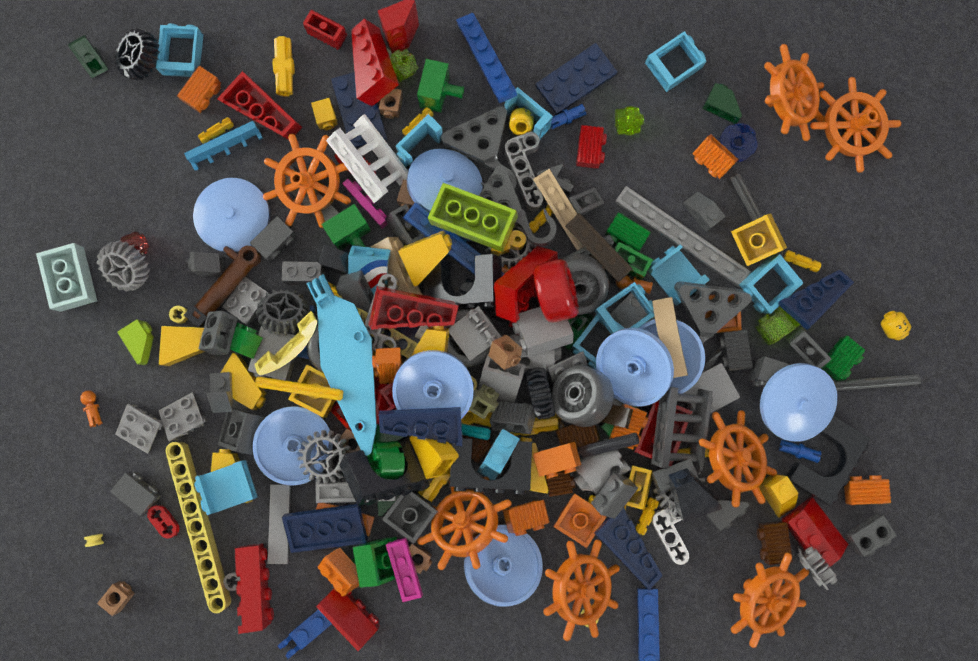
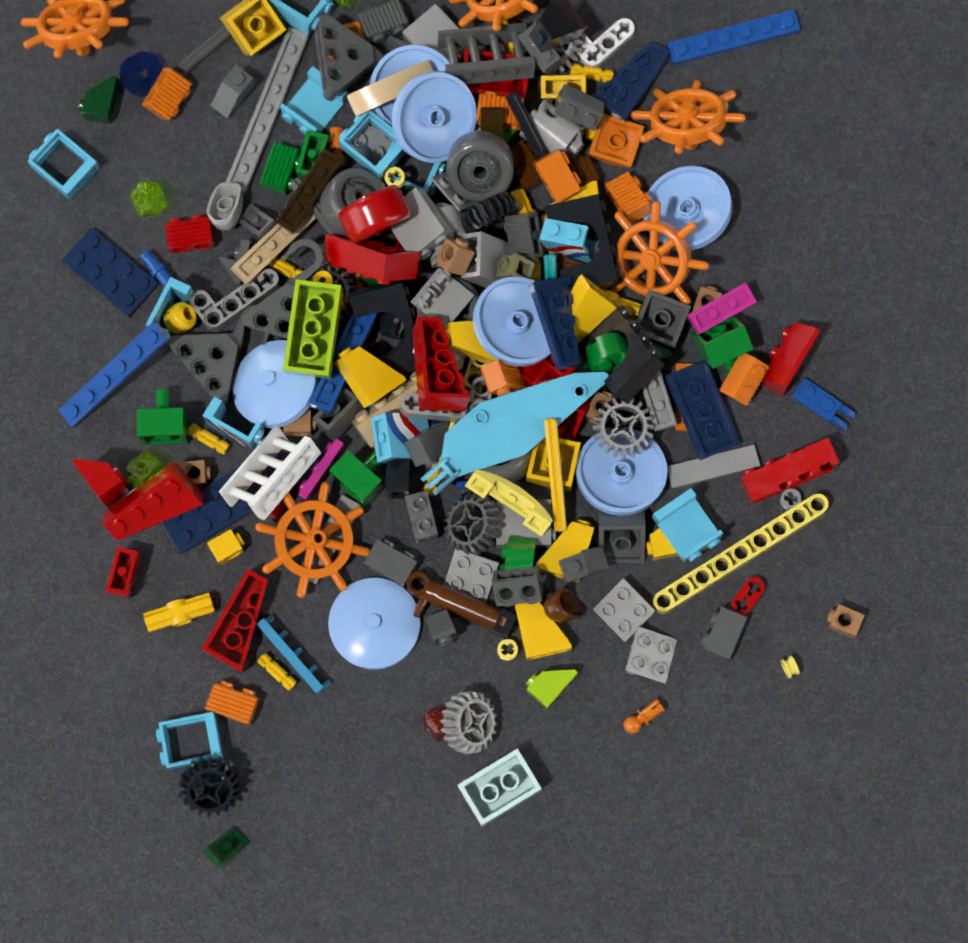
camera: 100 degrees left, 5 degrees down
none -> light grey piece [207,182,243,231]
none -> light yellow bush [385,167,405,188]
none -> reddish brown piece [543,588,582,623]

